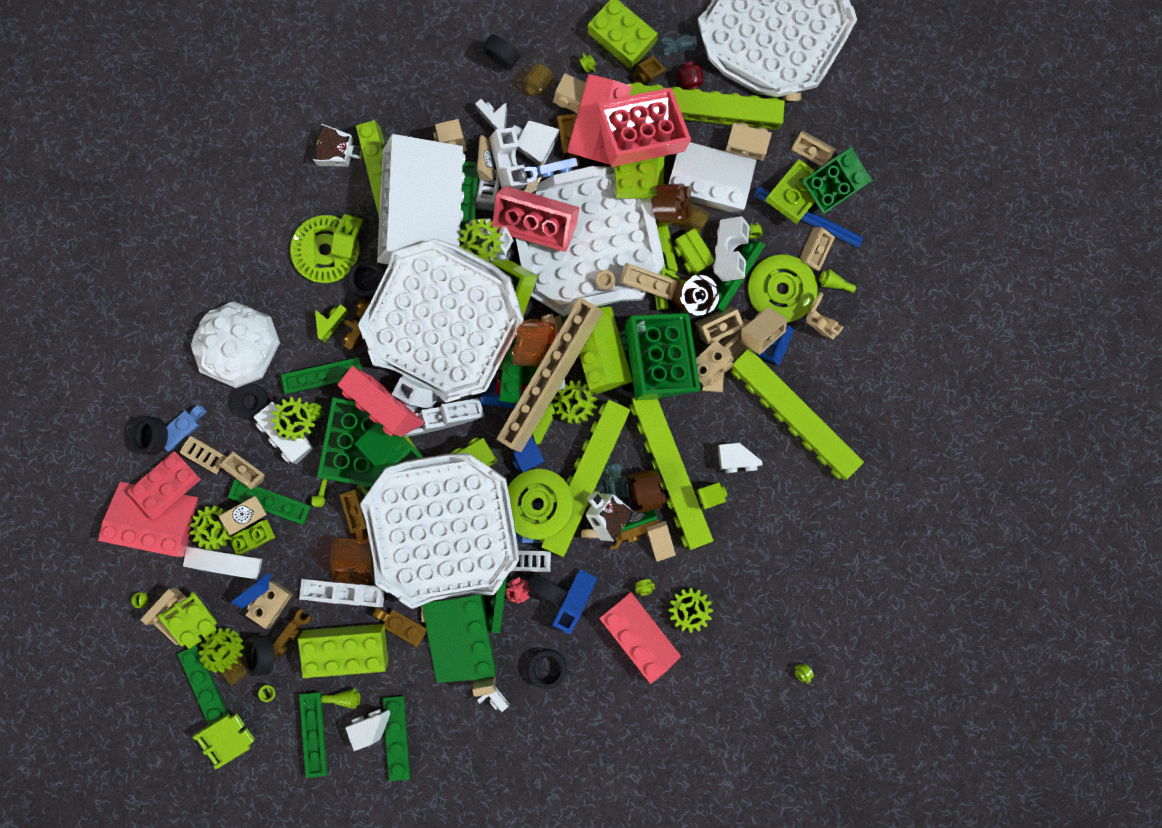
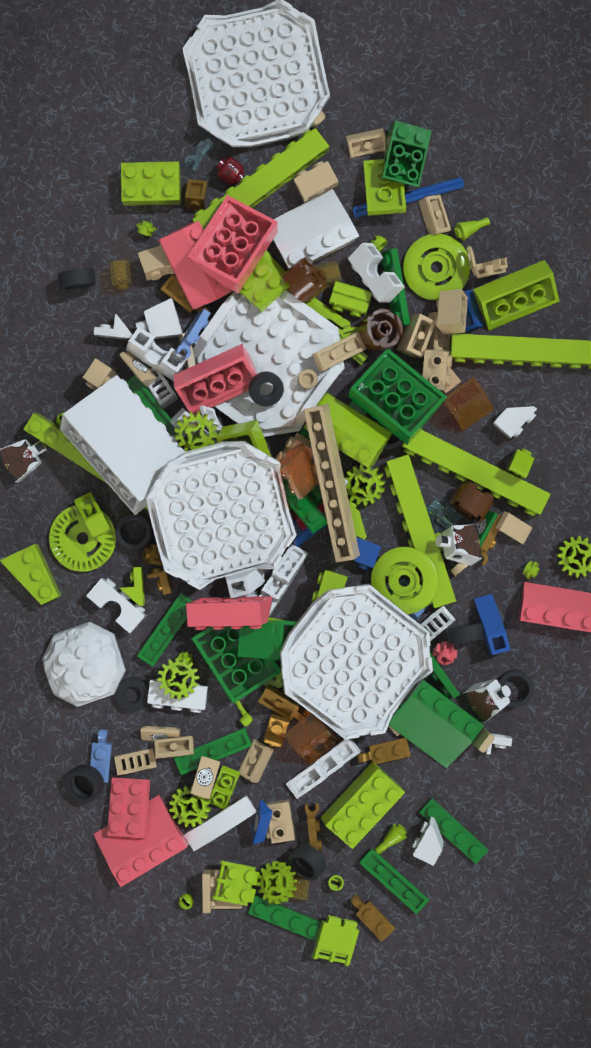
camera: 45 degrees left, 5 degrees up
none -> lime wedge [0,544,62,605]
none -> white arch [86,578,146,633]
none -> tan slope [141,726,181,741]
none -> tan slope [239,739,274,783]
none -> black tyre [248,371,284,407]
none -> pearl gold bracket [263,714,290,747]
none -> pearl gold plate [350,894,396,942]
none -> clear orange slope [443,377,494,431]
none -> torso [463,679,511,724]
none -> lime slope [473,260,560,331]

